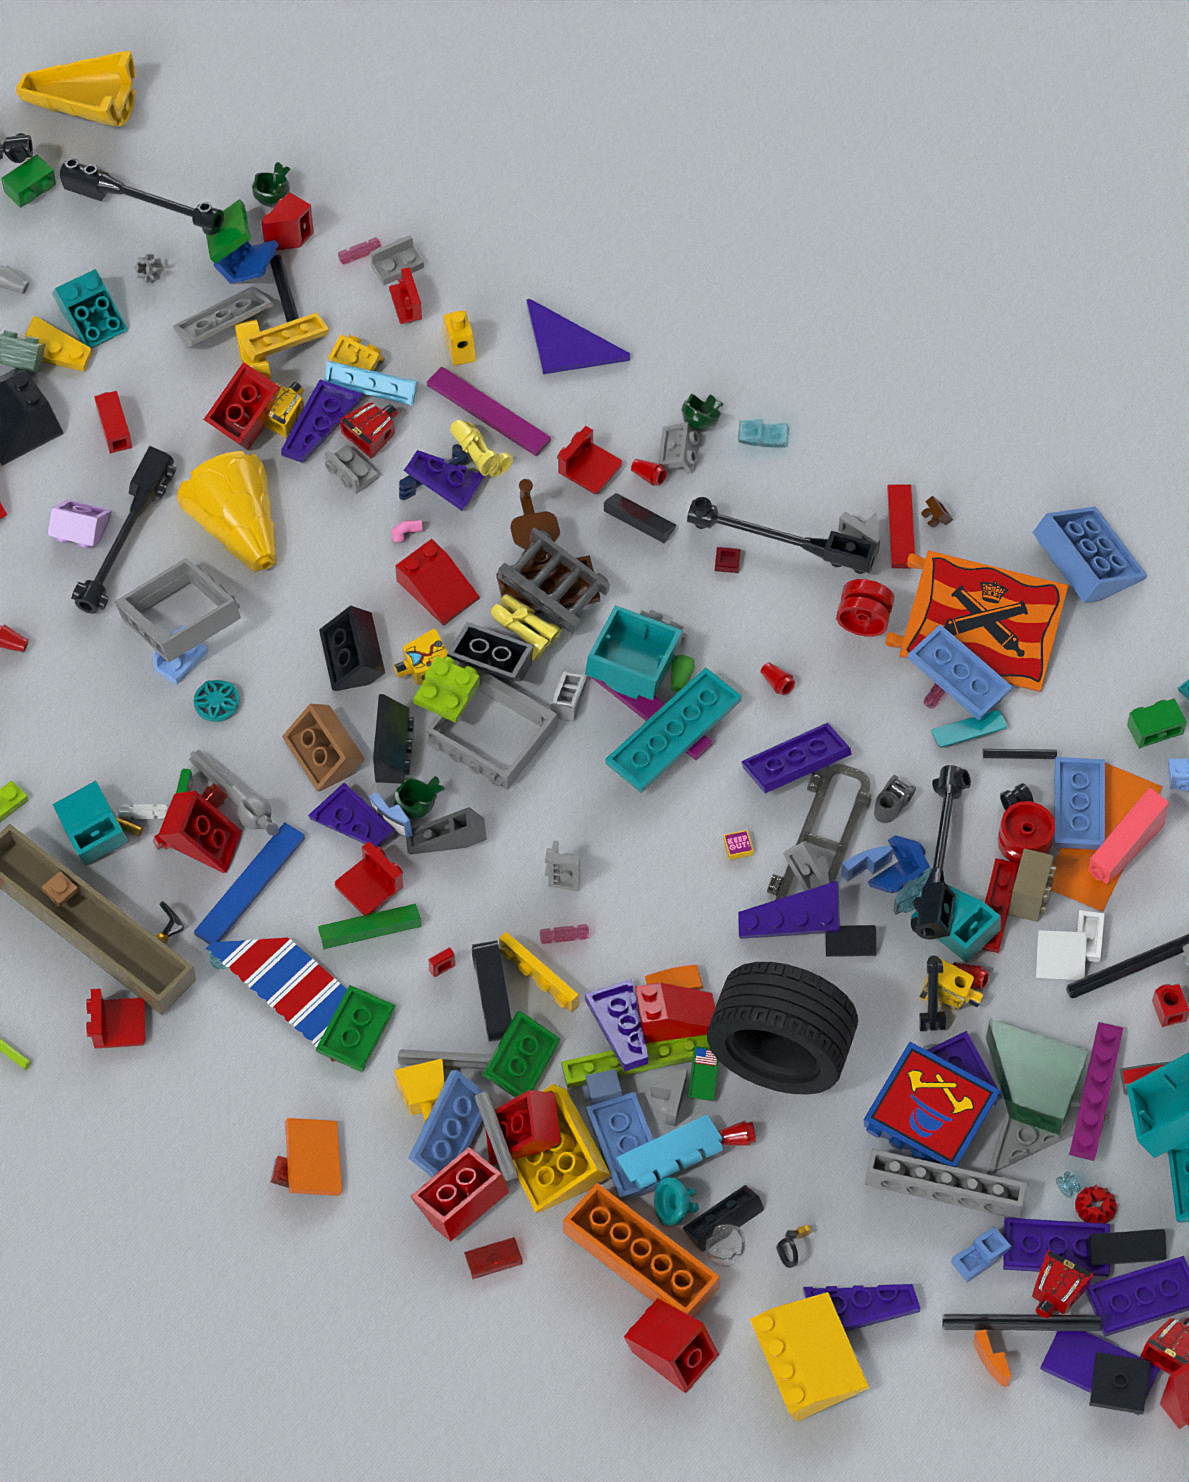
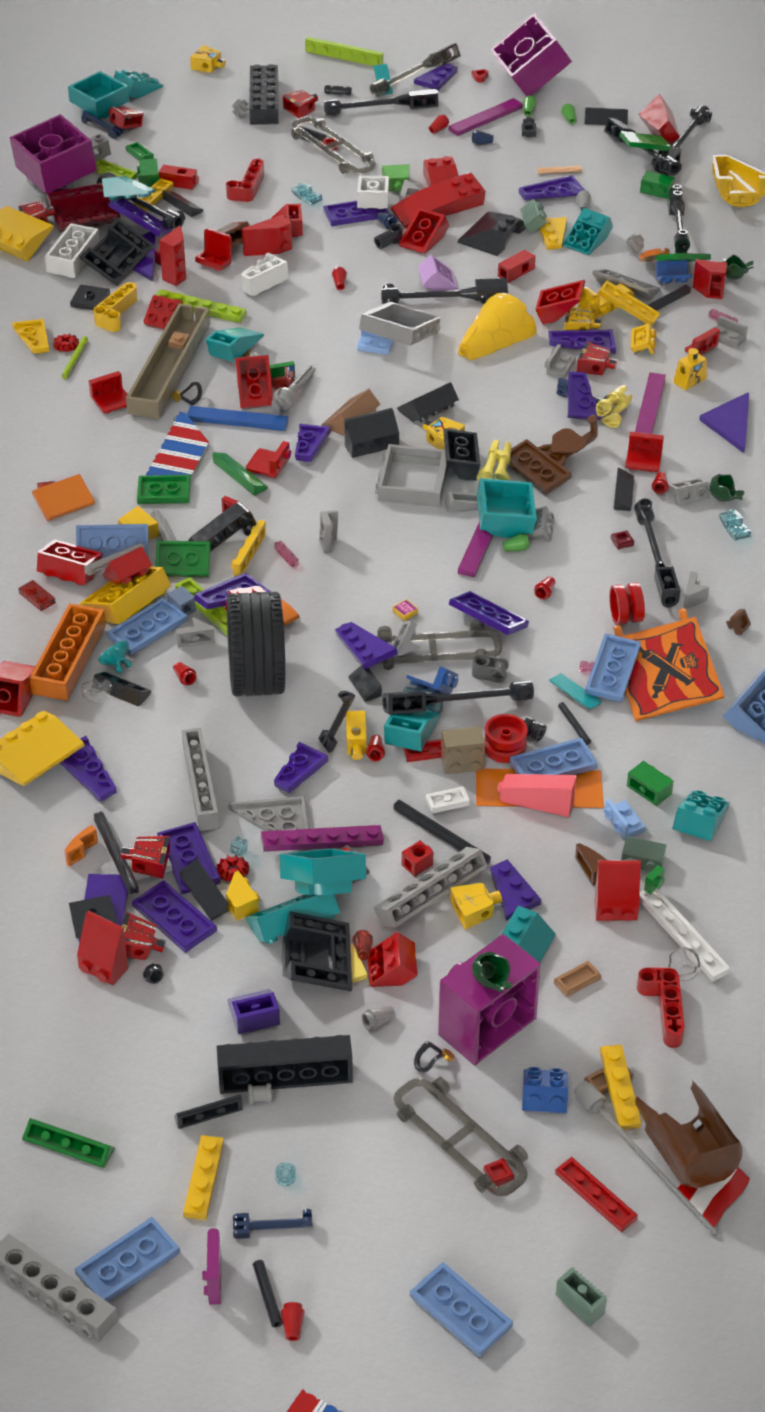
camera: 65 degrees right, 15 degrees down
teal wheel [194,680,240,722] -> none
medium azure tile [324,361,418,405] -> none
medium blue slope [369,792,413,838] -> none
bright pink arm [391,520,423,542] -> none
dark green hat [393,776,445,819] -> none
red slope [395,538,480,626] -> none
dark grey slope [406,807,487,855] -> none
lime plate [413,656,480,723] -> none
flat silver fence [498,527,610,634] -> none
teal plate [605,667,742,793] -> none
medium azure windscreen [616,1114,723,1190] -> none
green tile [687,1046,719,1102] -> none
black piece [776,1225,812,1268] -> none
medium blue slope [841,846,893,882] -> none
panel [863,1041,1001,1168] -> none
red tile [887,484,915,568] -> none
medium blue slope [951,1227,1011,1282] -> none
clear green slope [986,1018,1089,1135] -> none
white sticker [1036,930,1087,980] -> none
none -> yellow slope [226,871,260,921]
none -> orange tile [639,248,670,262]

